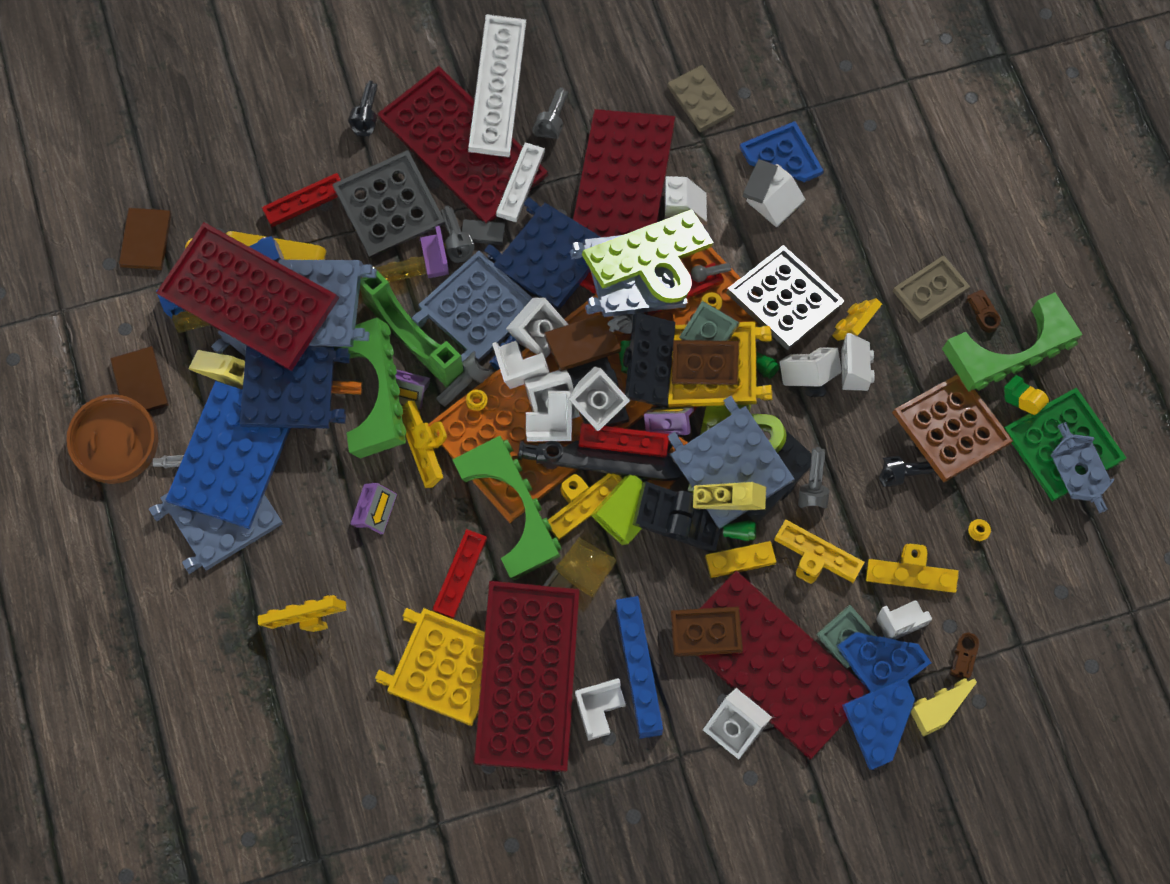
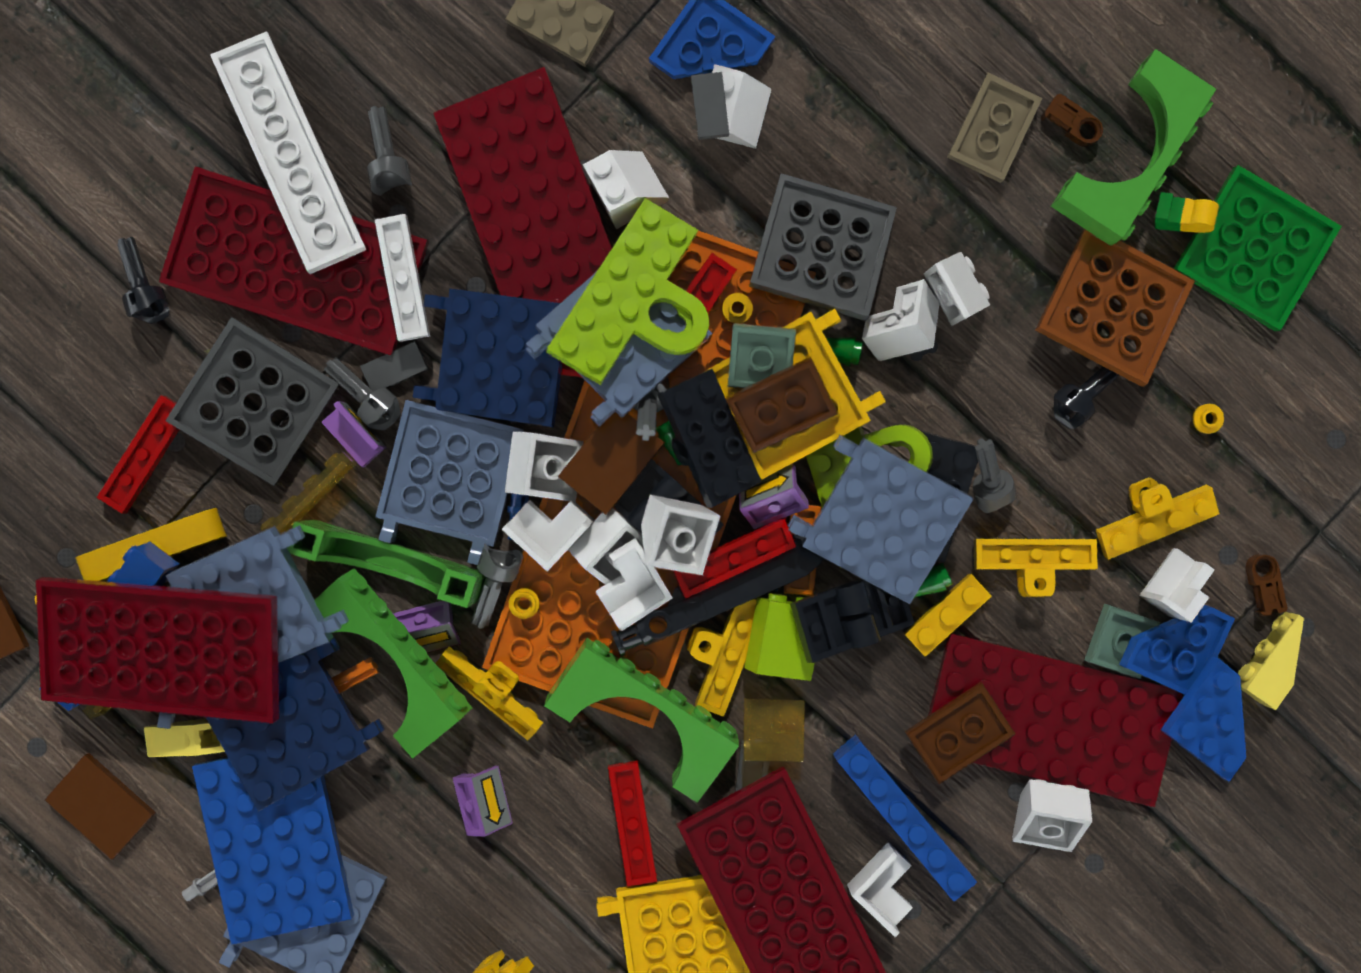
camera: 30 degrees left, 20 degrees up
dark orange brick [66,394,158,484] -> none
dark grey bar [691,263,731,282] -> none
light yellow slope [693,482,766,510] -> none
yellow plate [832,298,882,341] -> none
sand blue plate [1051,422,1114,513] -> none

